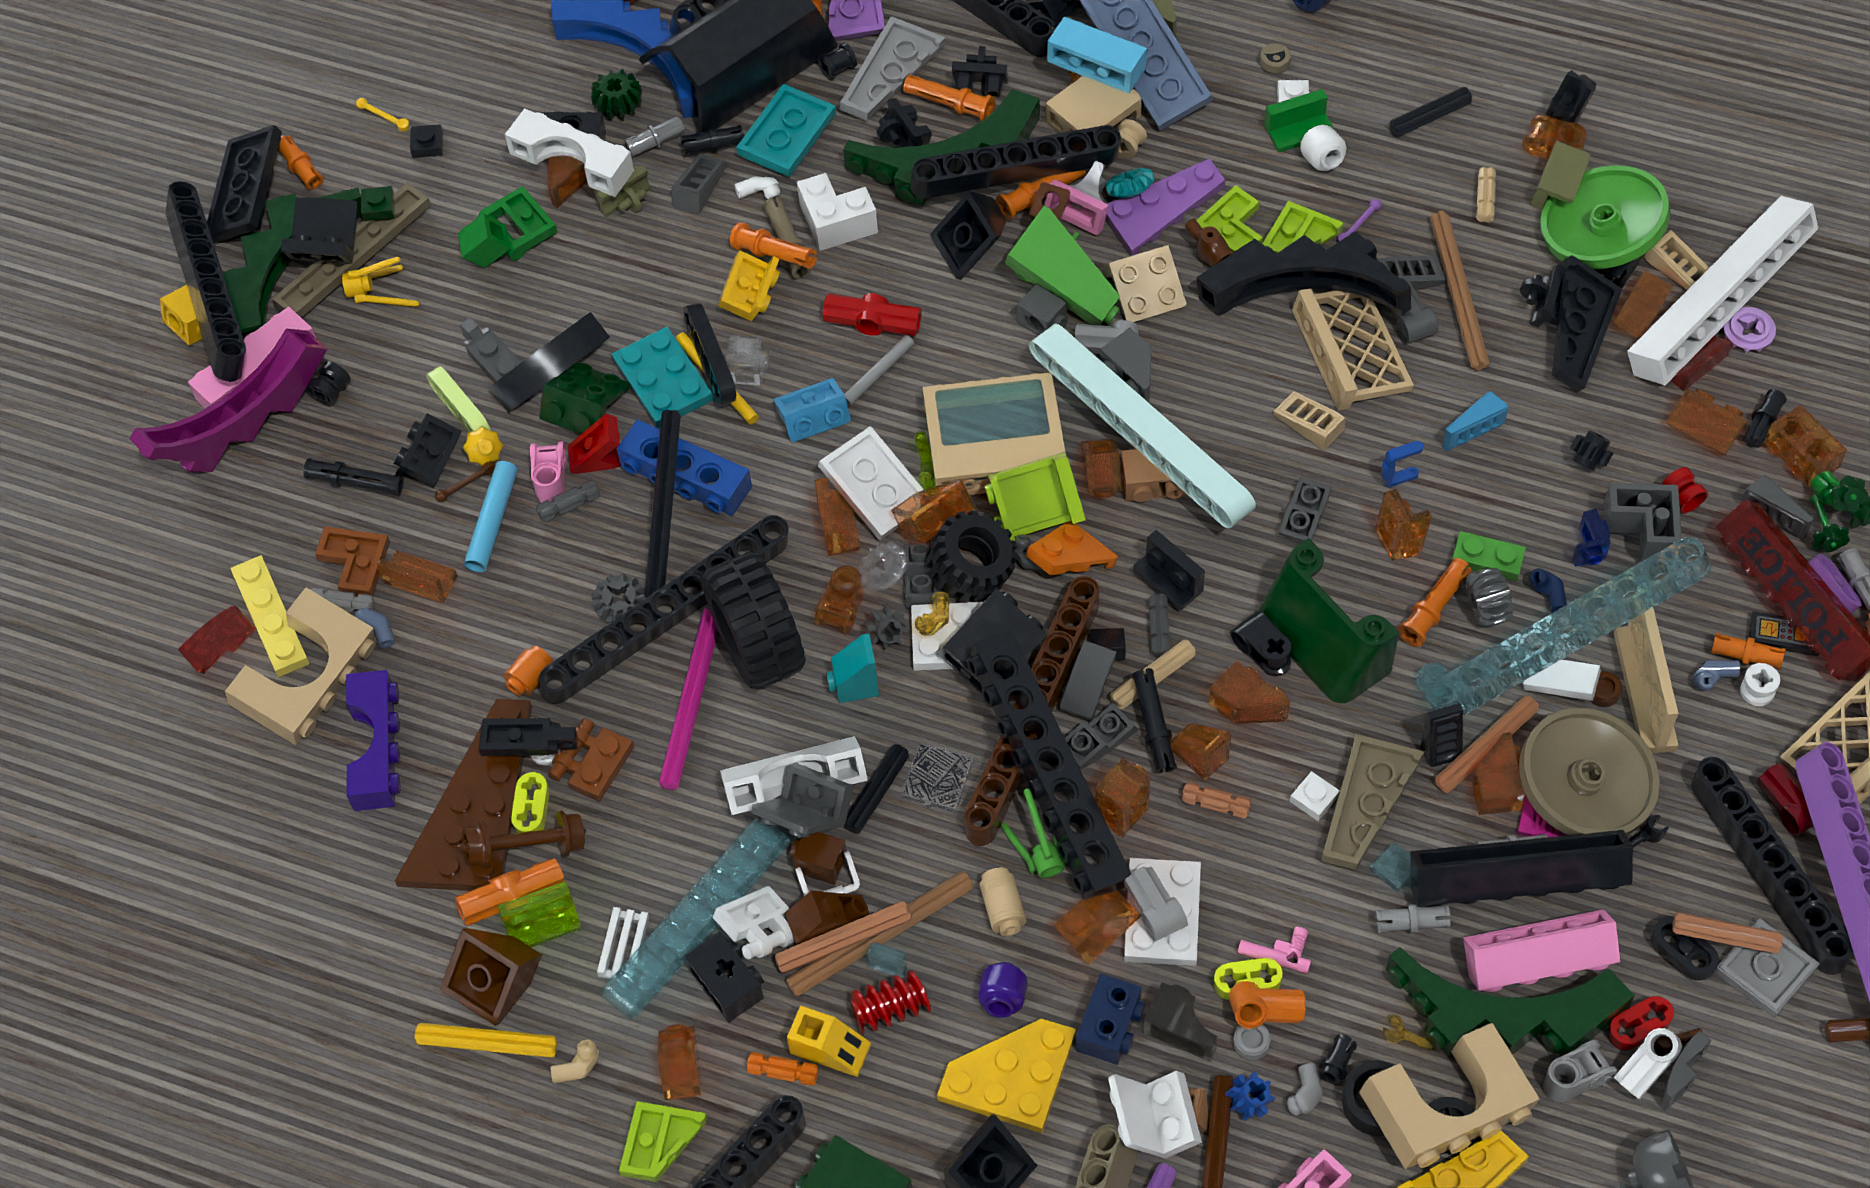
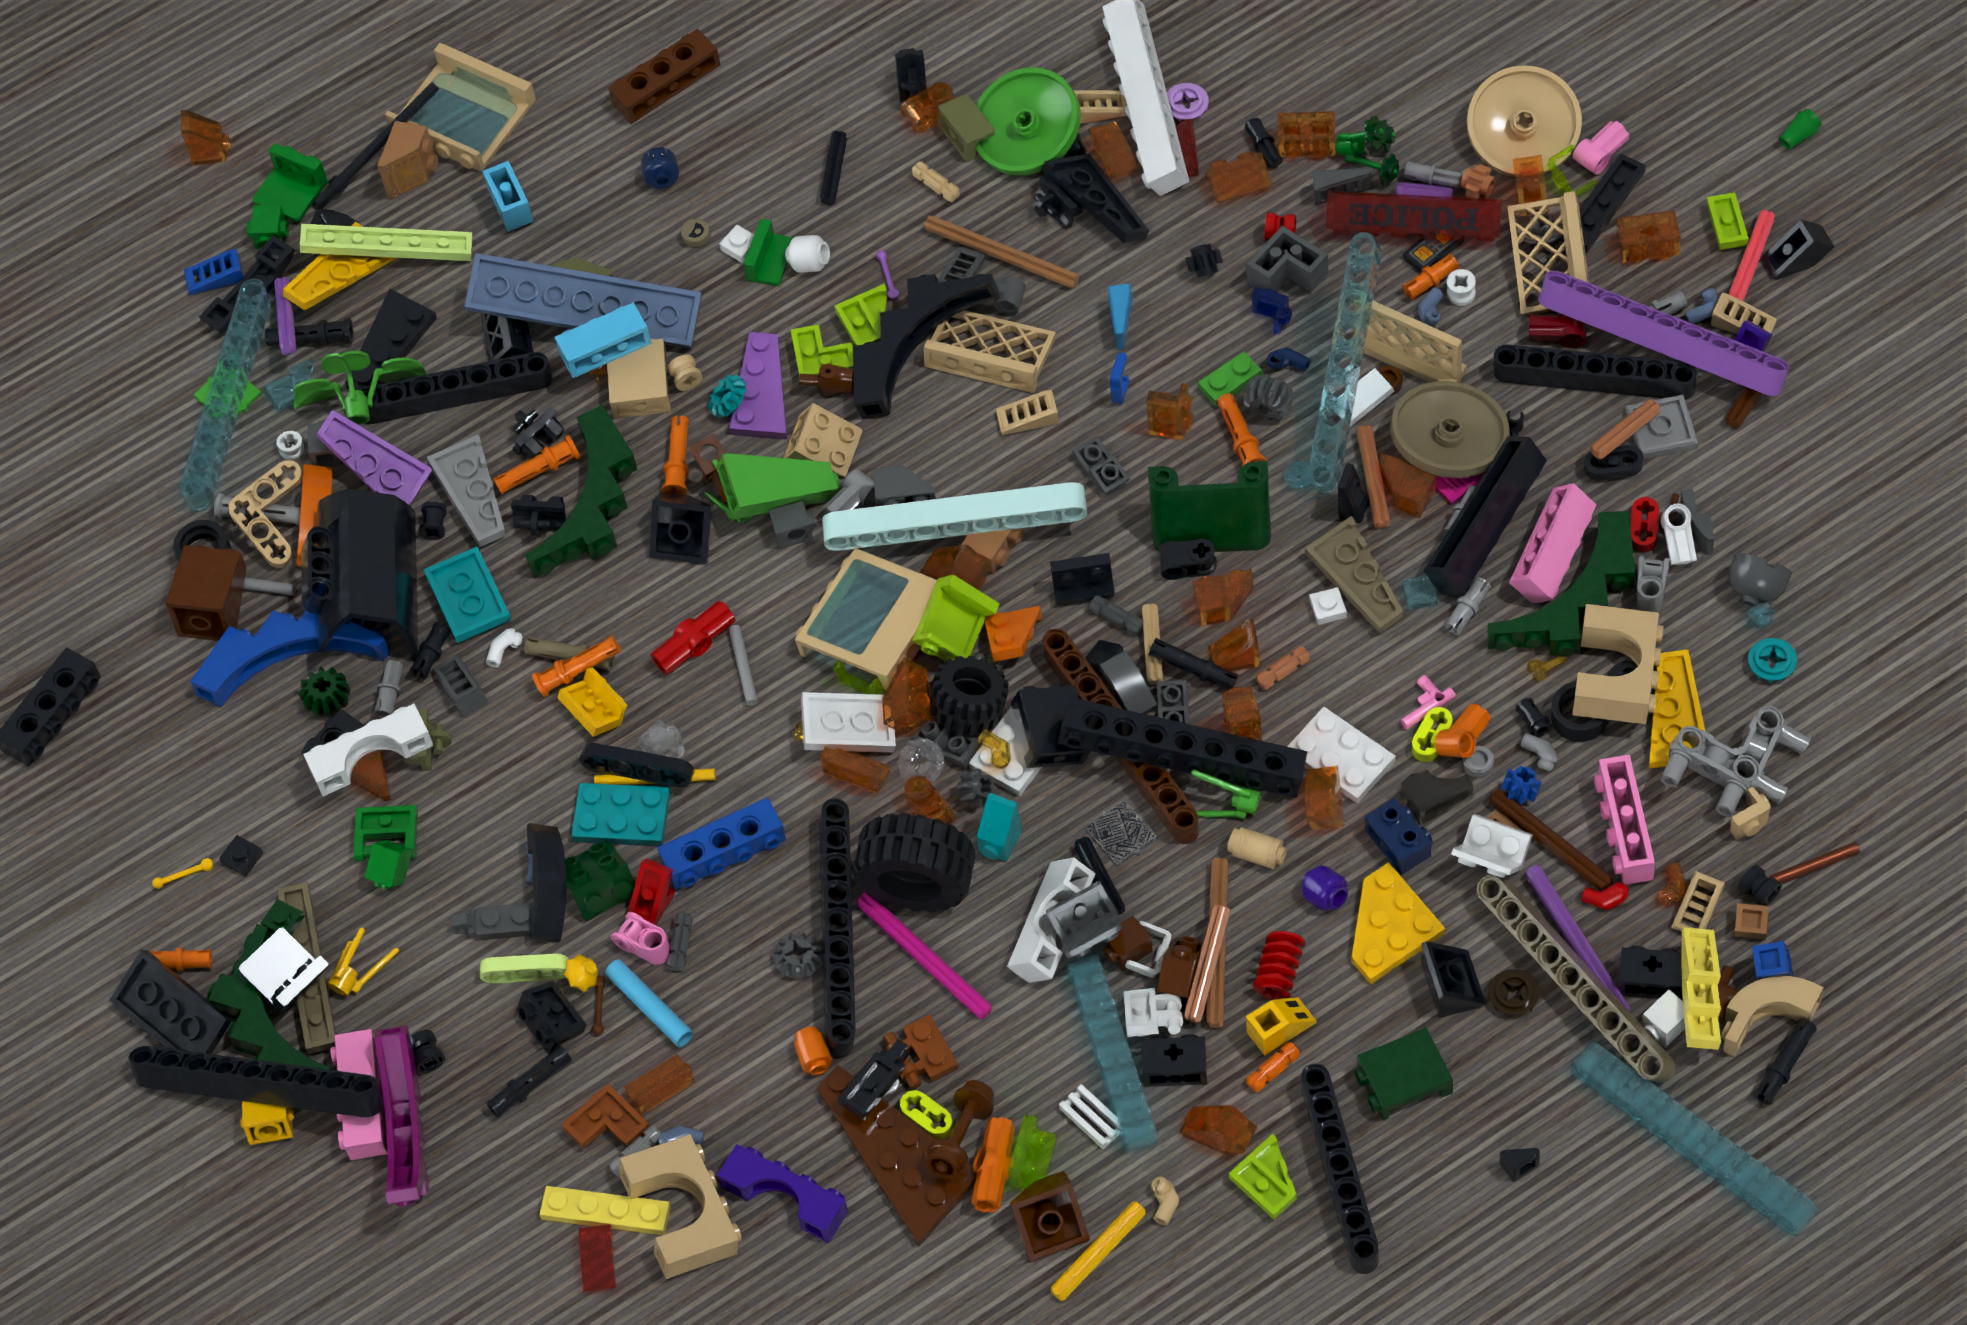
camera: 50 degrees left, 0 degrees up
black axle [645,410,681,598] -> none
dark azure bracket [773,378,851,442] -> none
white brick [797,173,878,251] -> none
clear light blue tile [867,942,907,979] -> none
black beam [910,125,1121,198] -> none
bright pink piece [1045,161,1109,236] -> none
light grey piece [1125,866,1188,942] -> none

